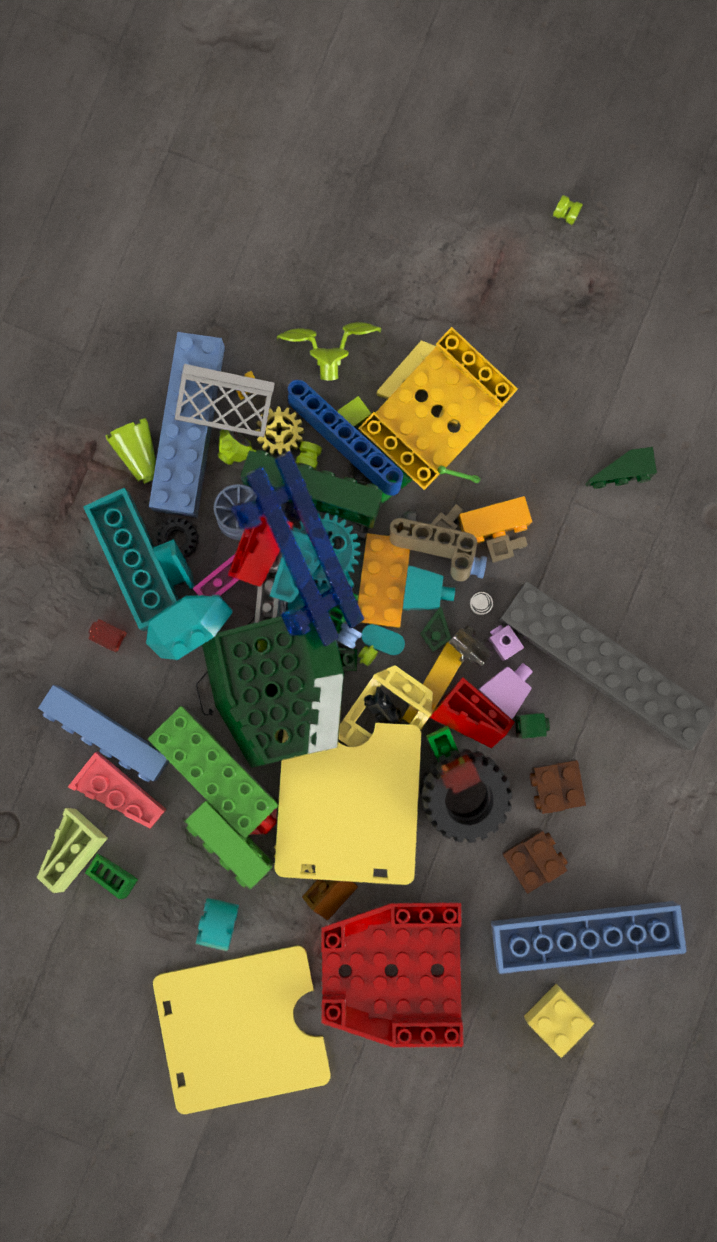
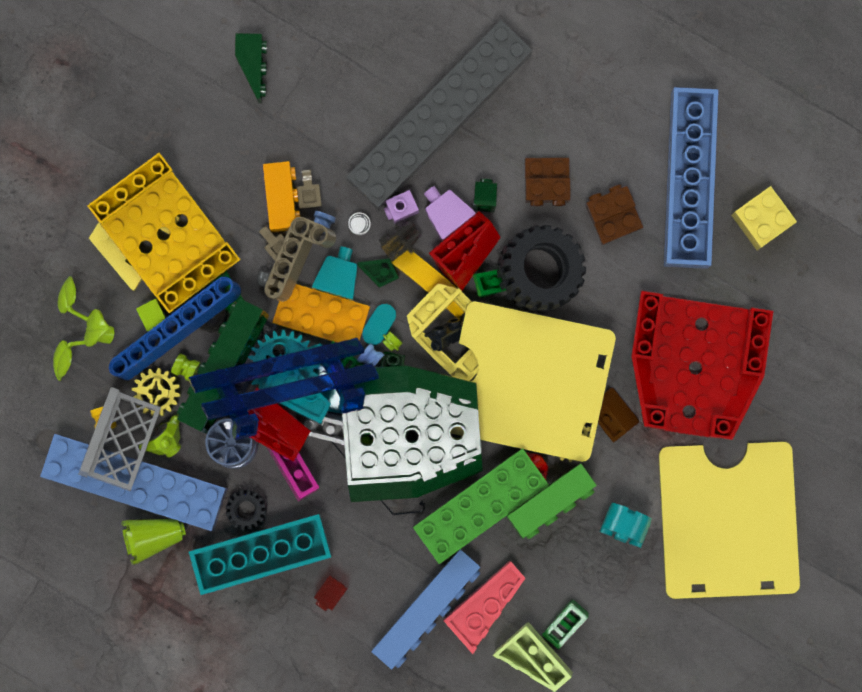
camera: 90 degrees left, 0 degrees up
teal wedge [146,595,233,660] -> none
teal panel [153,539,194,589] -> none
bright green hinge [437,466,481,483] -> none
clear red brick [441,754,481,794] -> none

